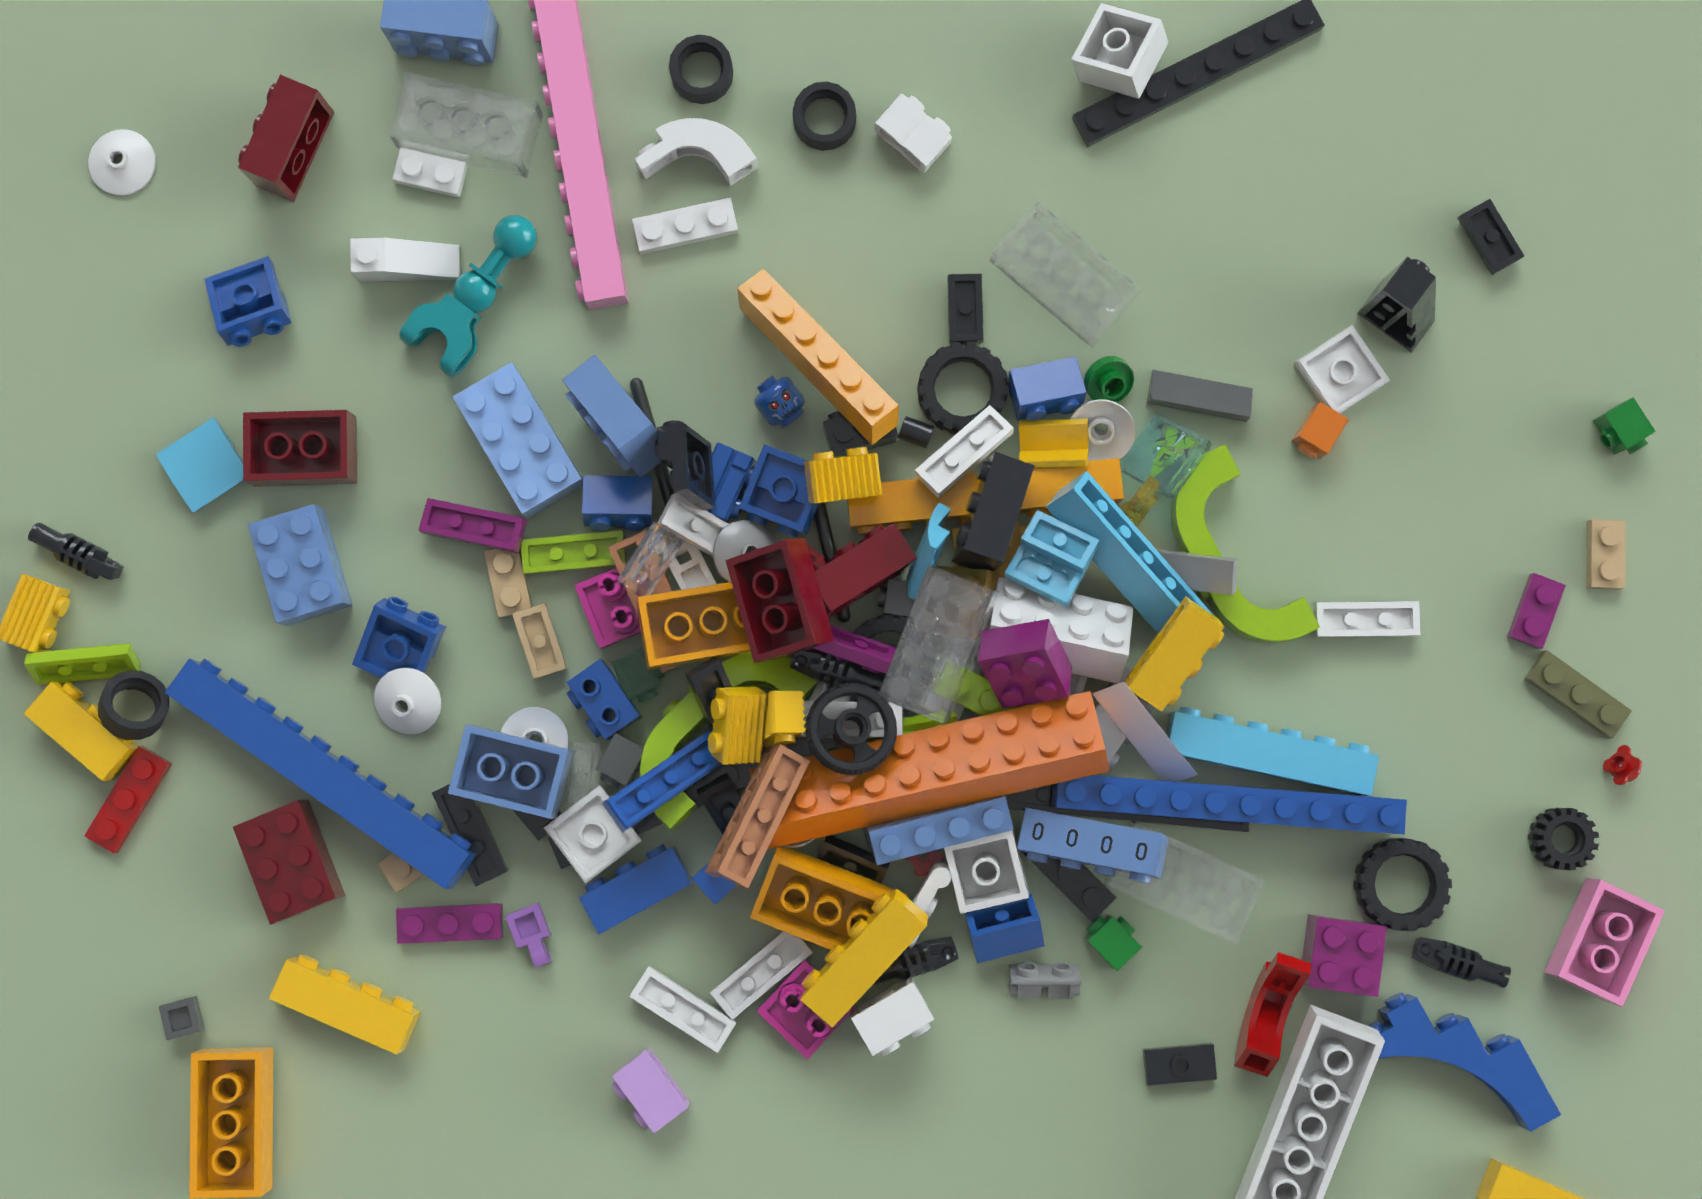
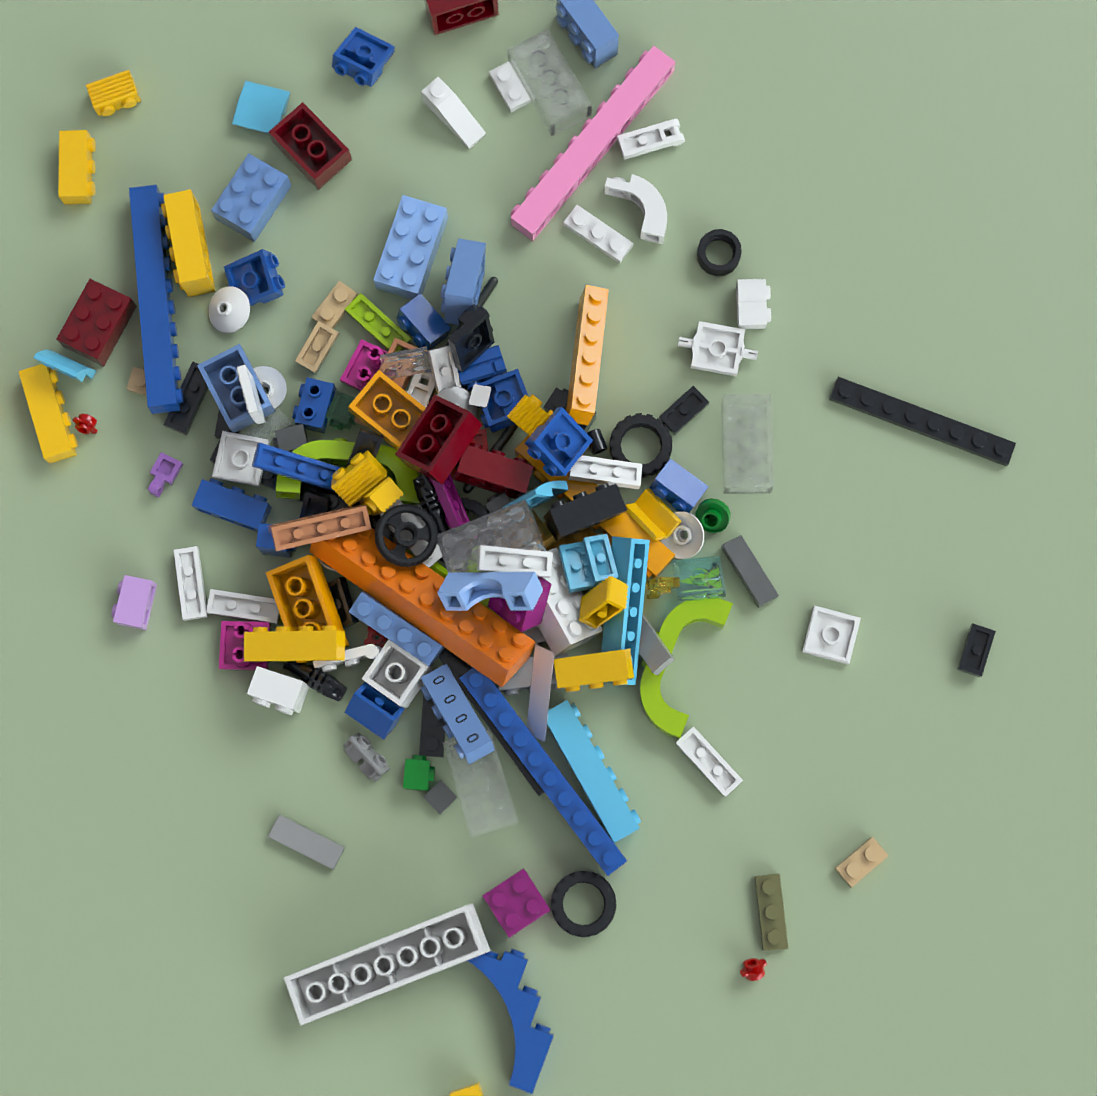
camera: 55 degrees right, 5 degrees down
lime plate [24,643,141,685] -> none
black hinge [28,522,124,580] -> none
red plate [84,746,172,853] -> none
black tyre [98,671,170,740] -> none
magenta plate [396,903,503,944] -> none
teal piece [399,215,537,377] -> none
magenta plate [418,498,527,554] -> none
black tyre [669,34,734,104] -> none
blue head [754,375,805,428] -> none
white brick [1071,3,1169,99] -> none
black plate [1143,1043,1217,1085] -> none
red arch [1234,952,1311,1077] -> none
orange brick [1292,402,1349,459] -> none
black wedge [1357,256,1436,353] -> none
black hinge [1412,937,1511,988] -> none
magenta plate [1507,573,1566,649] -> none
black tyre [1528,807,1599,871] -> none
bright pink brick [1544,878,1665,1007] -> none
green brick [1592,397,1656,454] -> none
none -> medium azure slope [34,349,96,382]
none -> red plate [72,414,98,434]
none -> yellow brick [161,189,216,297]
none -> white tile [236,365,266,424]
none -> light grey tile [268,815,345,870]
none -> dark grey tile [423,780,458,815]
none -> light blue arch [437,571,543,611]
none -> white sticker [469,384,491,407]
none -> white plate [477,545,552,578]
none -> blue plate [525,407,593,476]
none -> yellow brick [579,576,629,629]
none -> white plate [617,119,685,160]
none -> white plate [678,321,758,377]

